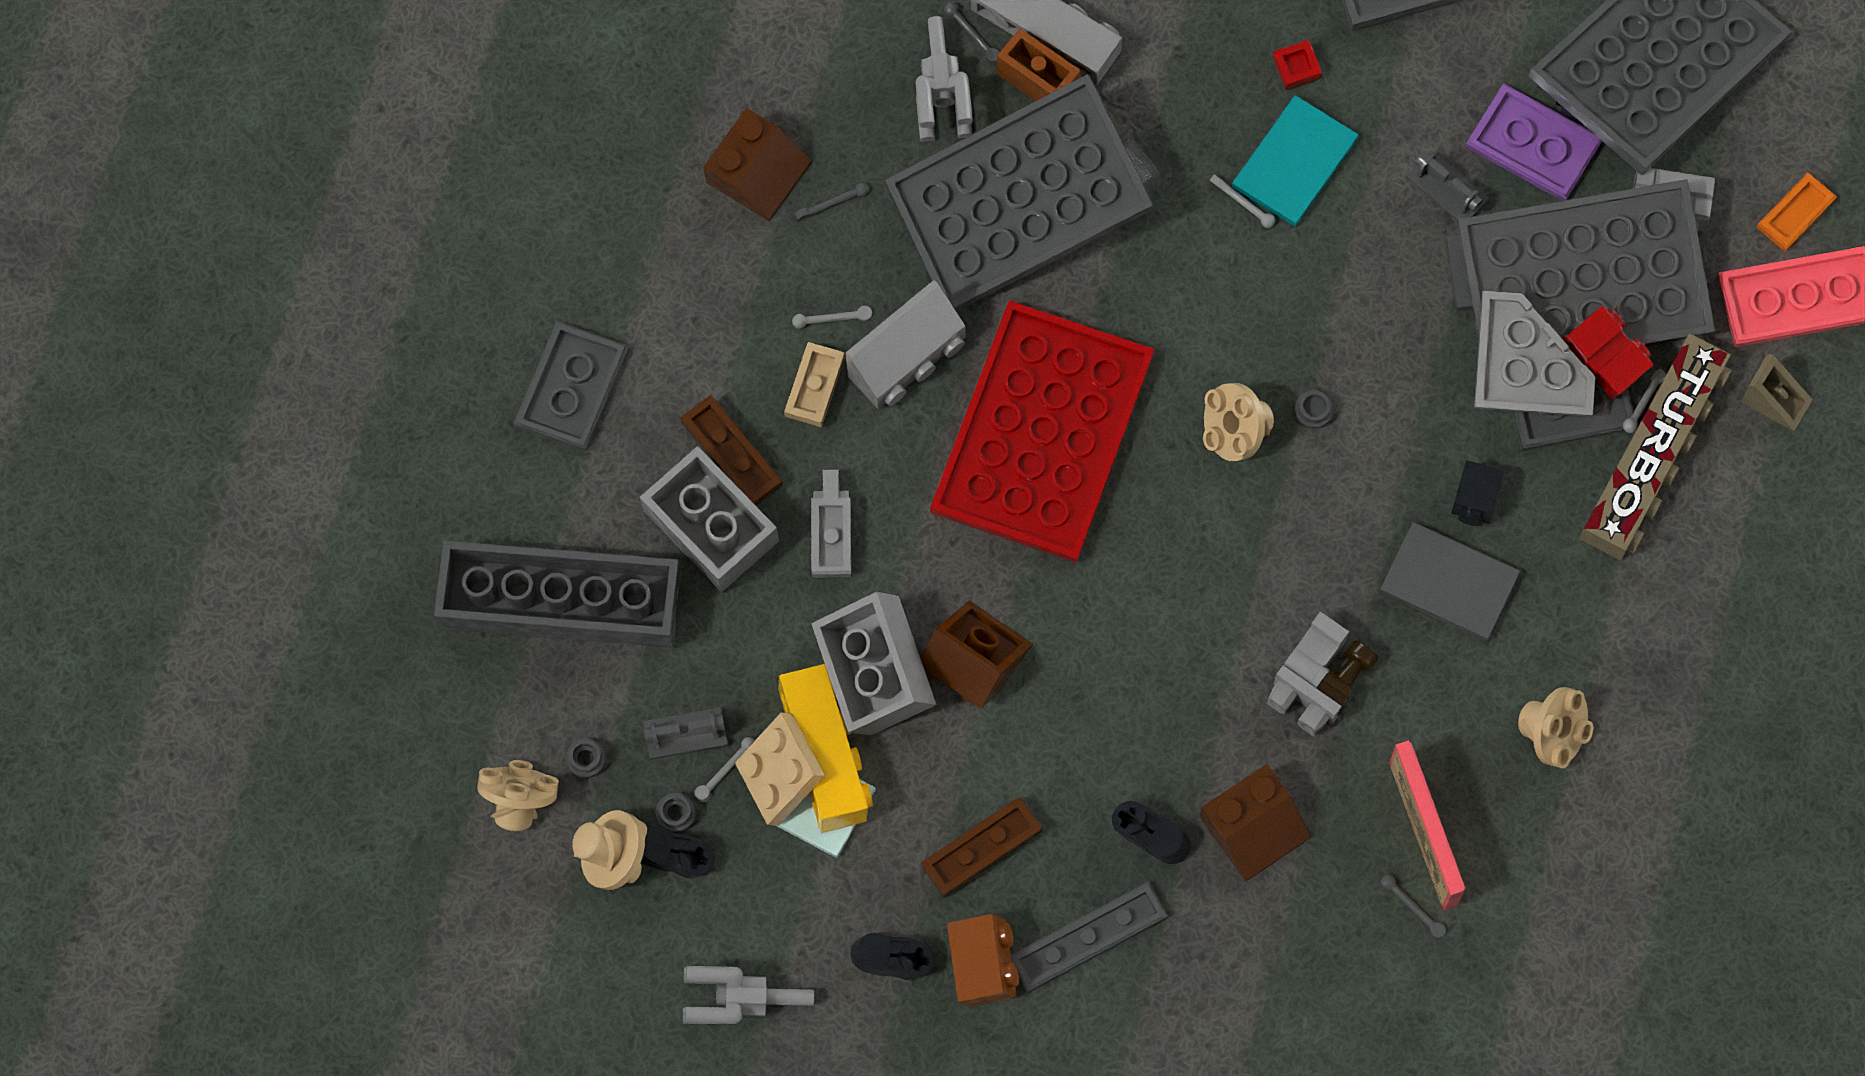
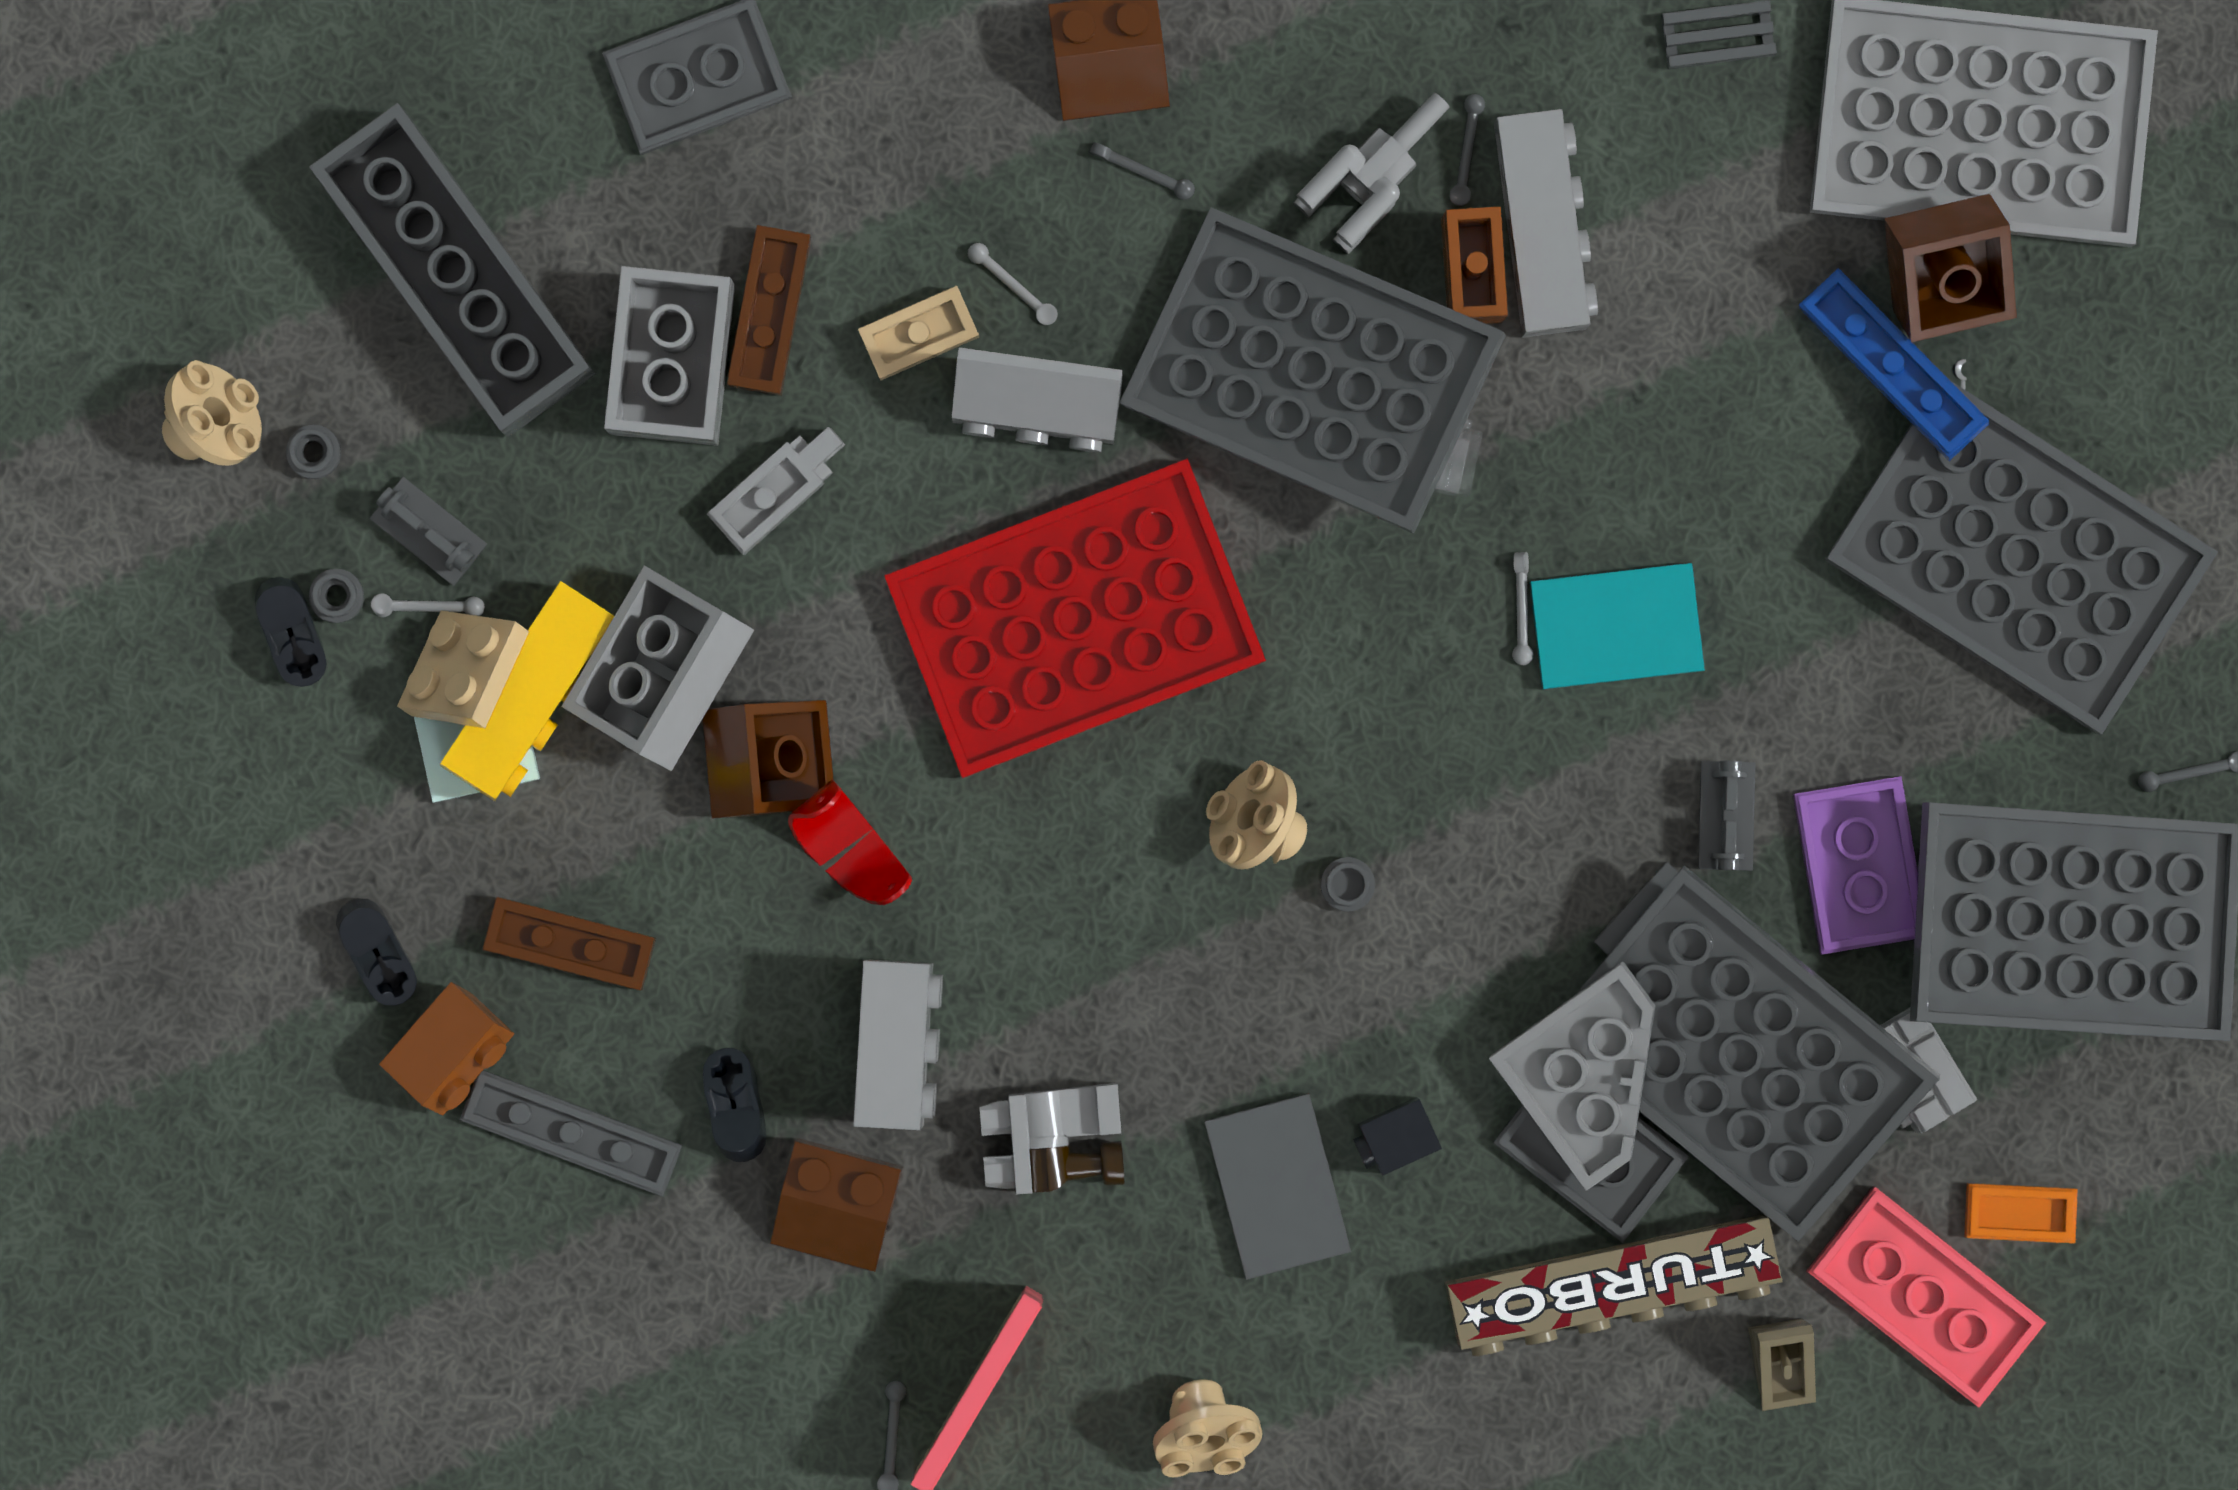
camera: 45 degrees right, 15 degrees up
tan plate [572,810,647,890] -> none
light grey plant [683,966,814,1024] -> none
red plate [1272,40,1322,90] -> none
red brick [1562,306,1654,399] -> none
light grey hinge [1623,368,1667,433] -> none
none -> red piece [788,779,912,905]
none -> light grey brick [854,959,943,1130]

